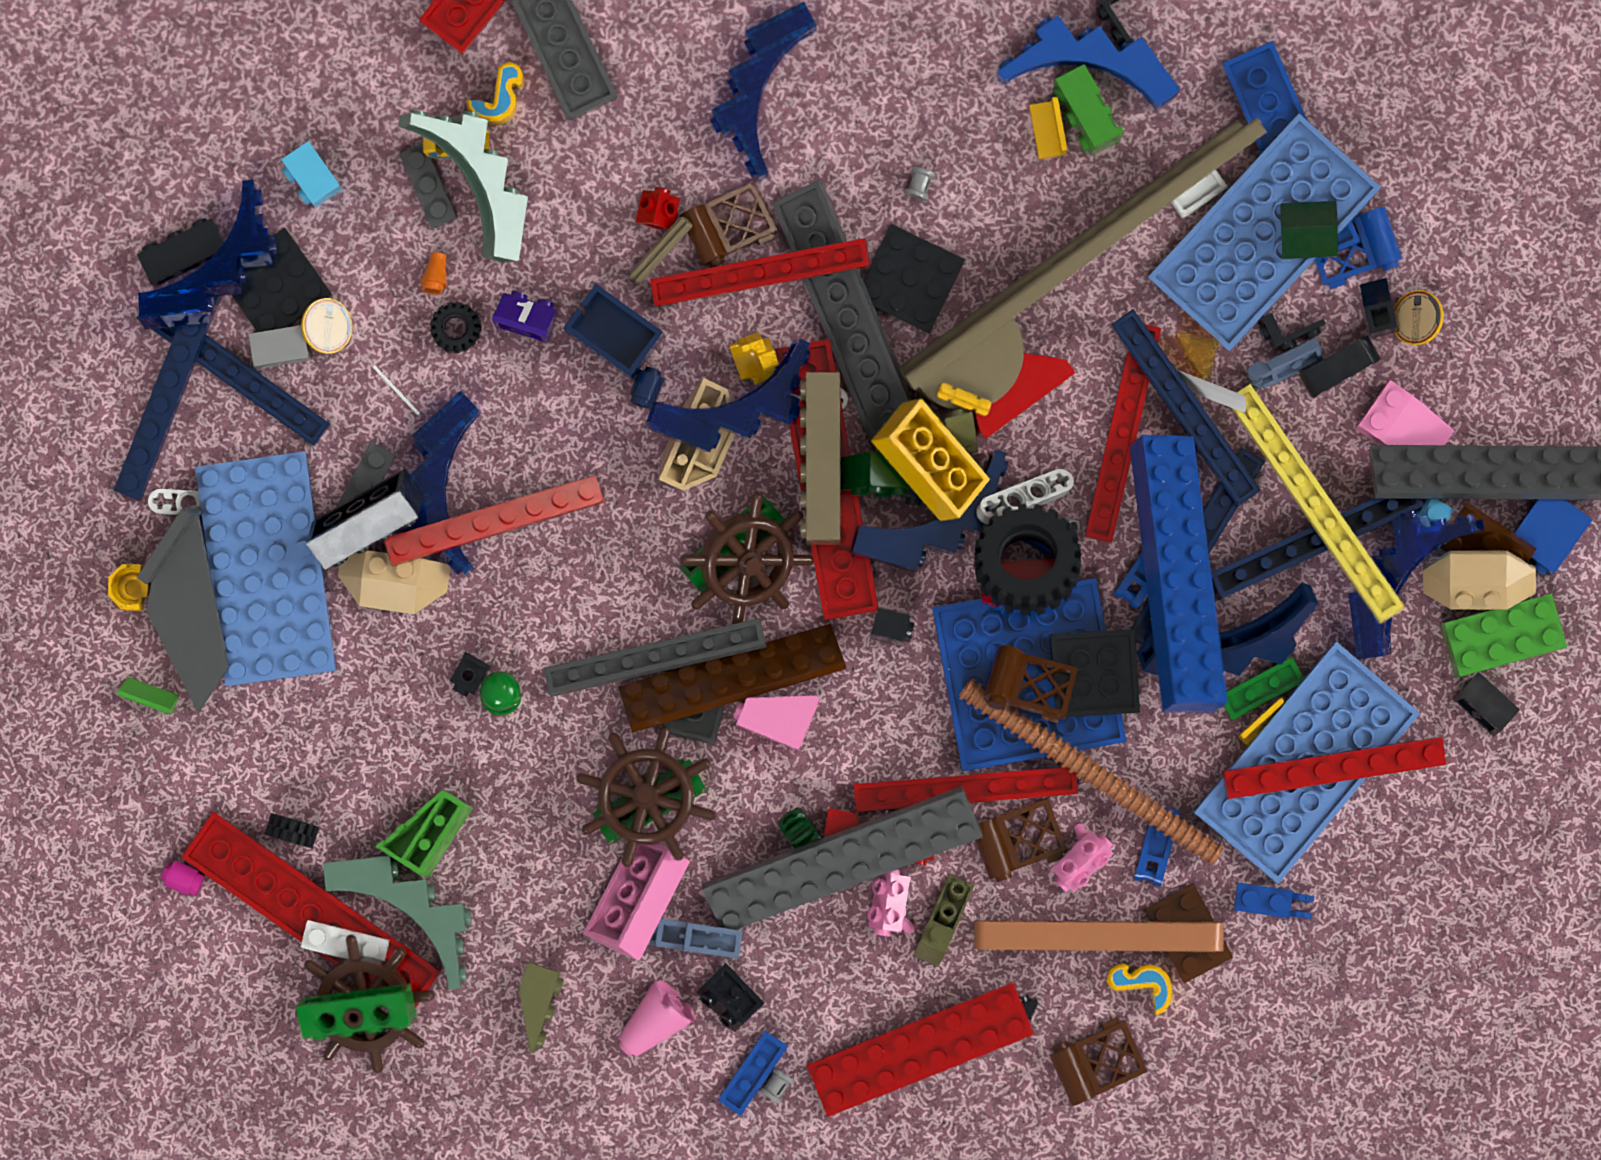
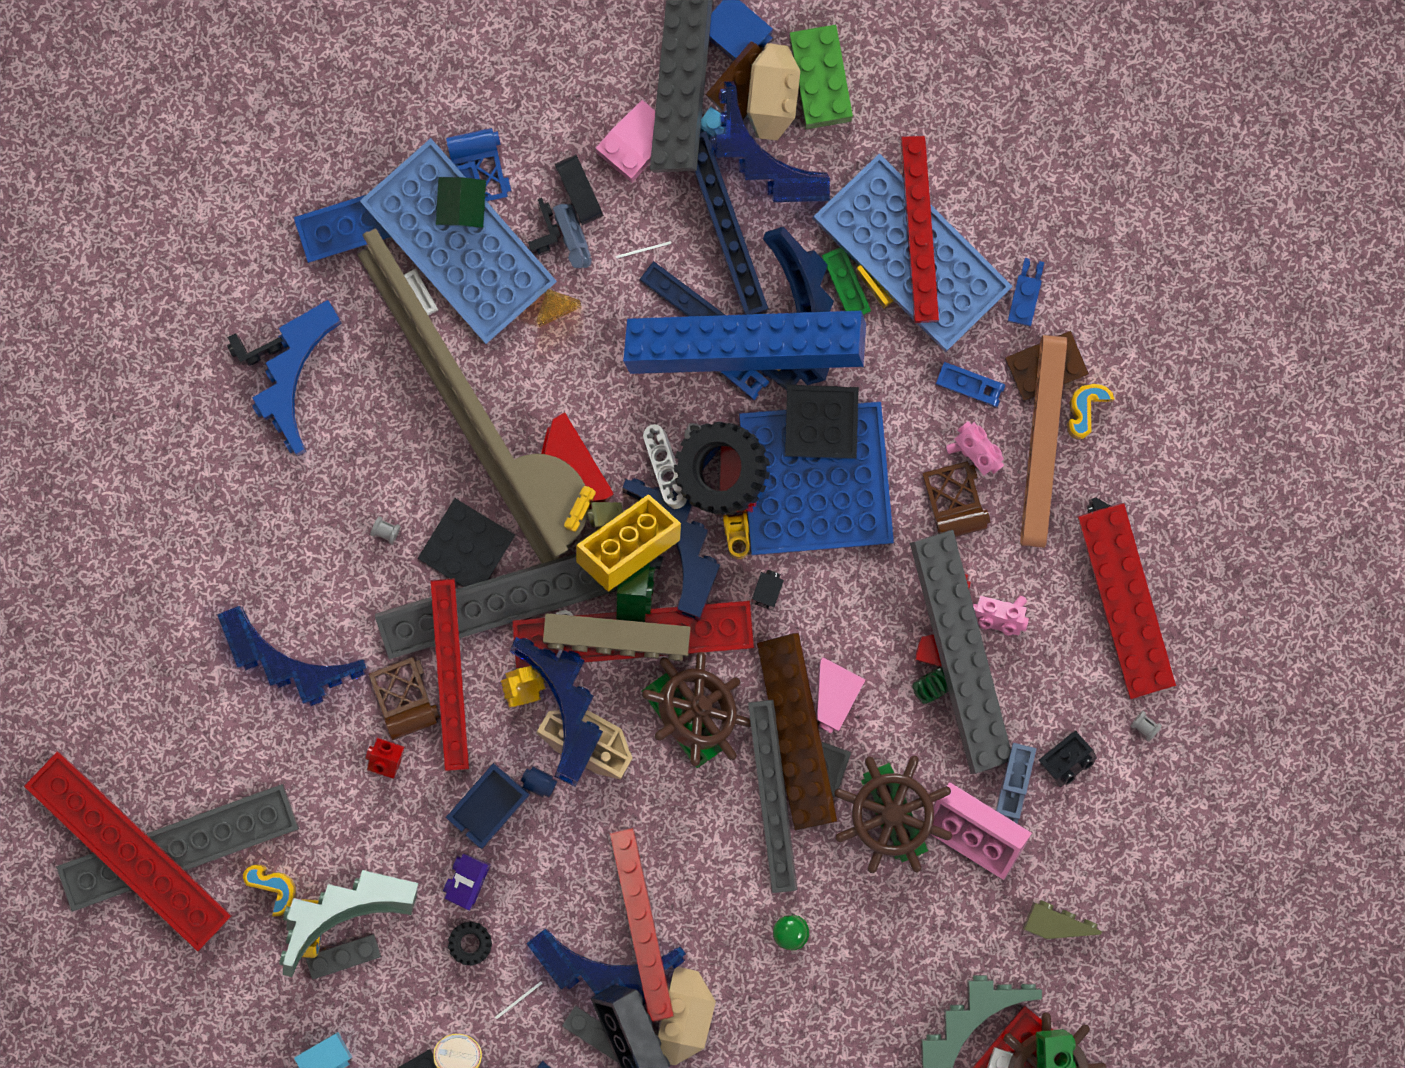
camera: 90 degrees left, 0 degrees up
bright green wedge [375,790,473,879] -> none
orange cone [420,252,447,295] -> none
black brick [450,652,491,697] -> none
bright pink cone [619,980,695,1056] -> none
dark tan axle [629,217,692,283] -> none
blue plate [718,1030,788,1116] -> none
red plate [854,767,1078,812] -> none
olive slope [913,874,975,967] -> none
nougat piece [959,678,1224,866] -> none
reddish brown piece [983,645,1078,723] -> none
yellow panel [1029,97,1067,160] -> none
reddish brown piece [1049,1018,1148,1106] -> none
bright green wedge [1052,64,1124,156] -> none
red plate [1084,324,1161,543] -> none
dark blue tile [1110,309,1261,507] -> none
white sticker [1177,370,1246,413] -> none
light yellow plate [1231,384,1404,623] -> none
black slope [1360,278,1400,338] -> none
piece [1394,290,1444,346] -> none
black hinge [1452,672,1520,736] -> none
none -> yellow piece [723,512,749,559]

